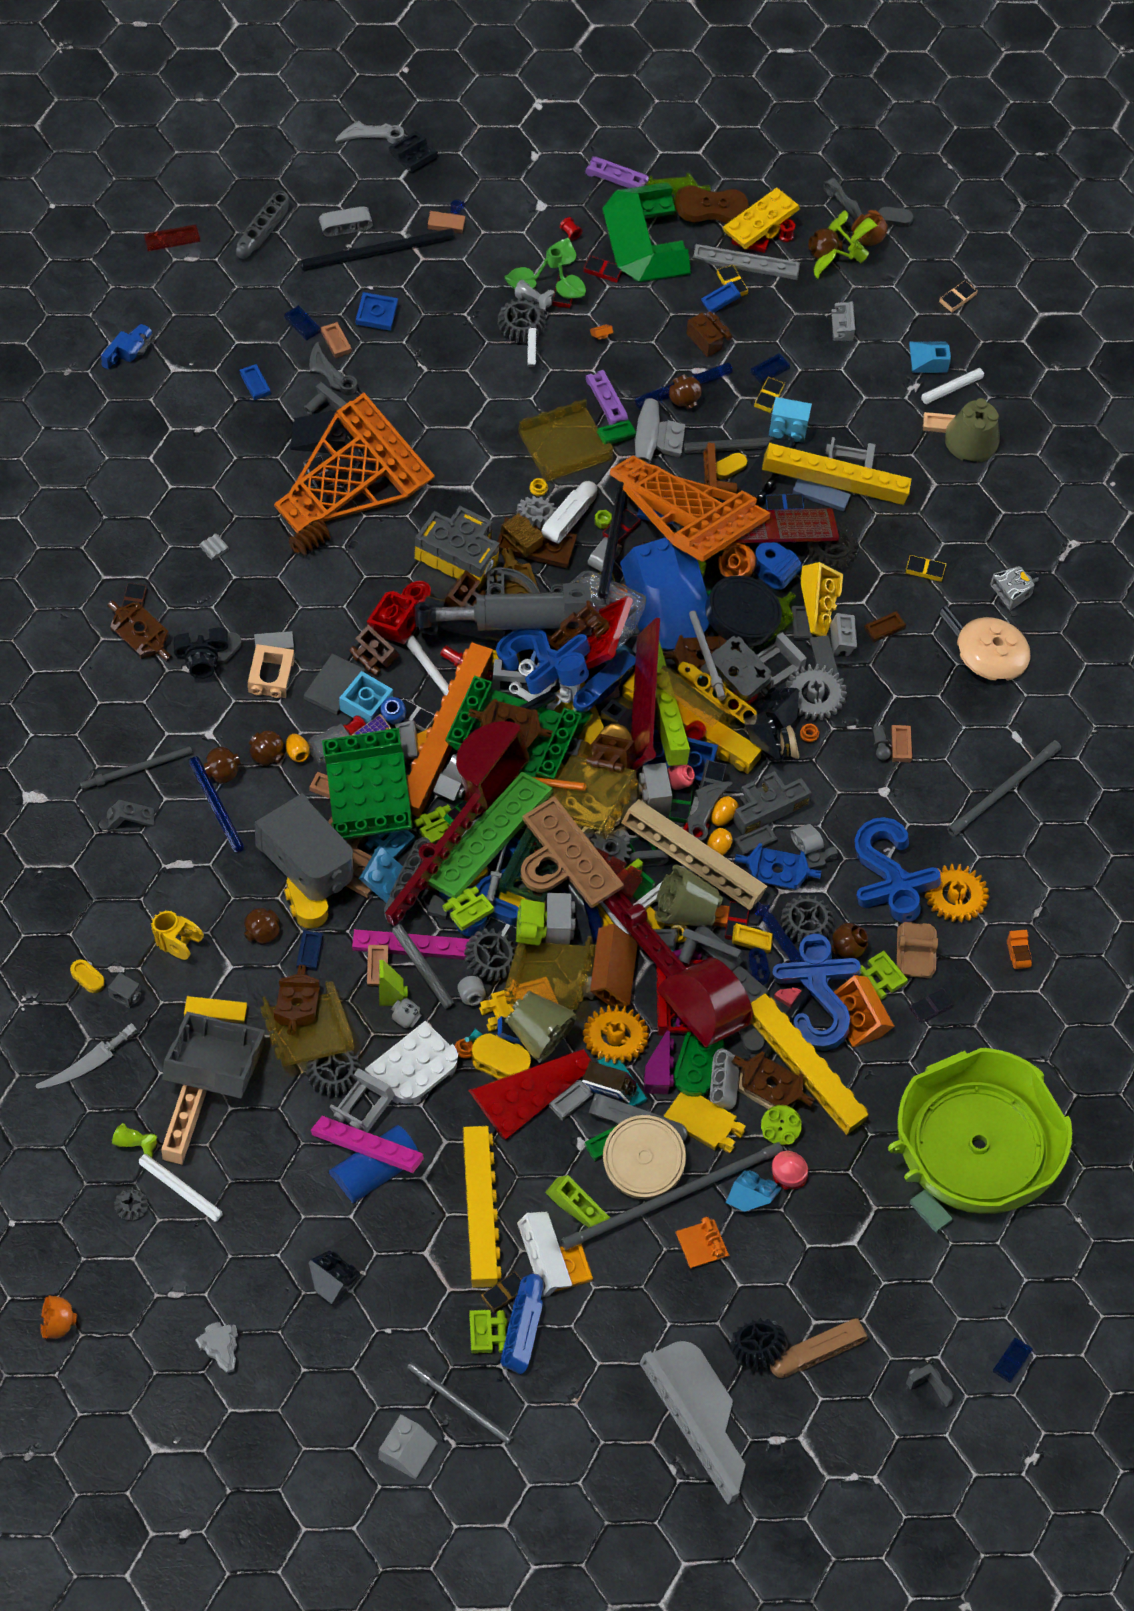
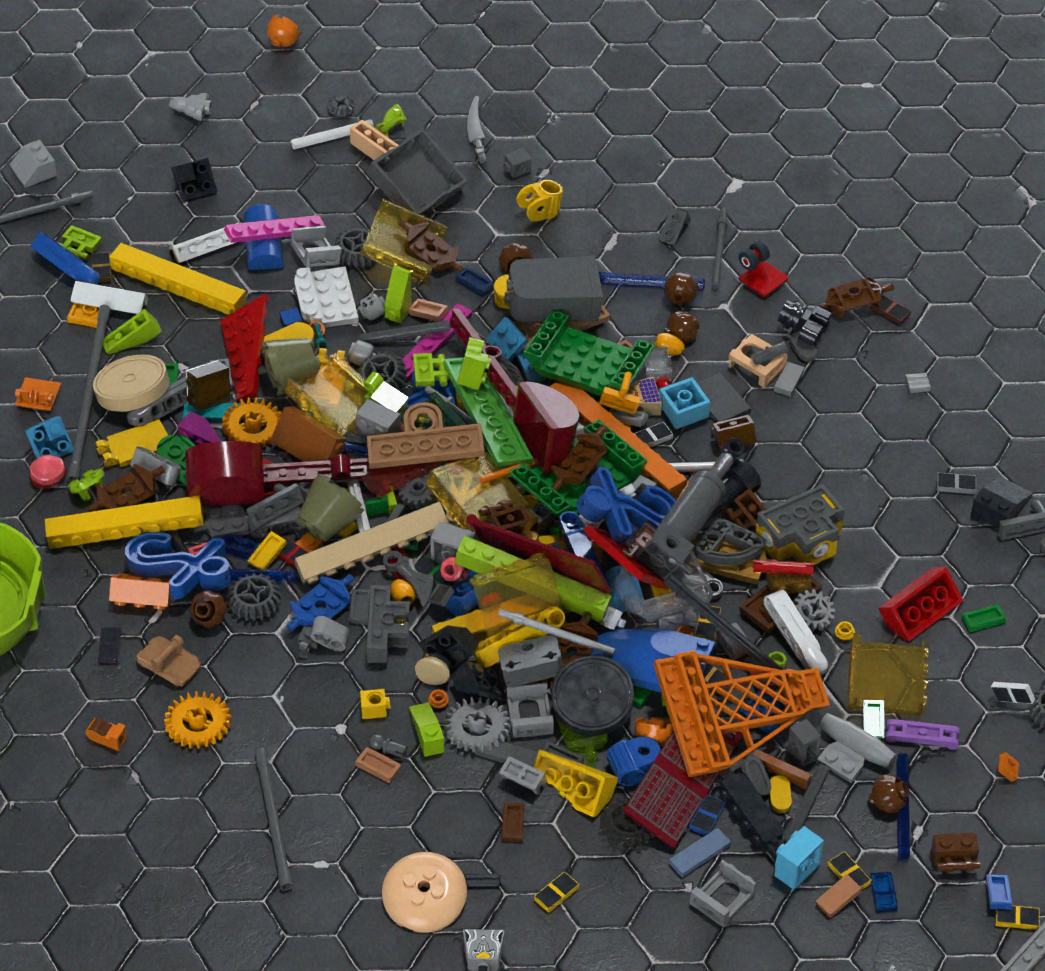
camera: 125 degrees right, 10 degrees down
yellow tile [70,959,105,993] -> none
yellow tile [184,996,247,1024] -> none
orange wing [274,393,435,533] -> none
reddish brown piece [289,519,331,556] -> none
red brick [367,581,431,644] -> none
blue head [380,697,406,725] -> none
light orange animal [707,828,733,856] -> none
yellow brick [762,443,911,505] -> none
blue piece [855,817,941,923] -> none
lime plate [860,951,908,1000] -> none
none -> white panel [169,222,239,263]
none -> blue tile [280,308,303,327]
none -> yellow brick [360,689,390,719]
none -> lime slope [409,702,444,757]
none -> lime hinge [457,337,491,390]
none -> light orange plate [599,372,641,415]
none -> red plate [738,241,788,297]
none -> dark grey tile [741,756,771,797]
none -> dark grey axle [751,342,788,365]
none -> red pin [753,559,814,575]
none -> dark grey brick [787,719,821,769]
none -> nougat tile [816,874,862,918]
none -> red slope [878,567,964,641]
none -> green tile [962,604,1007,633]

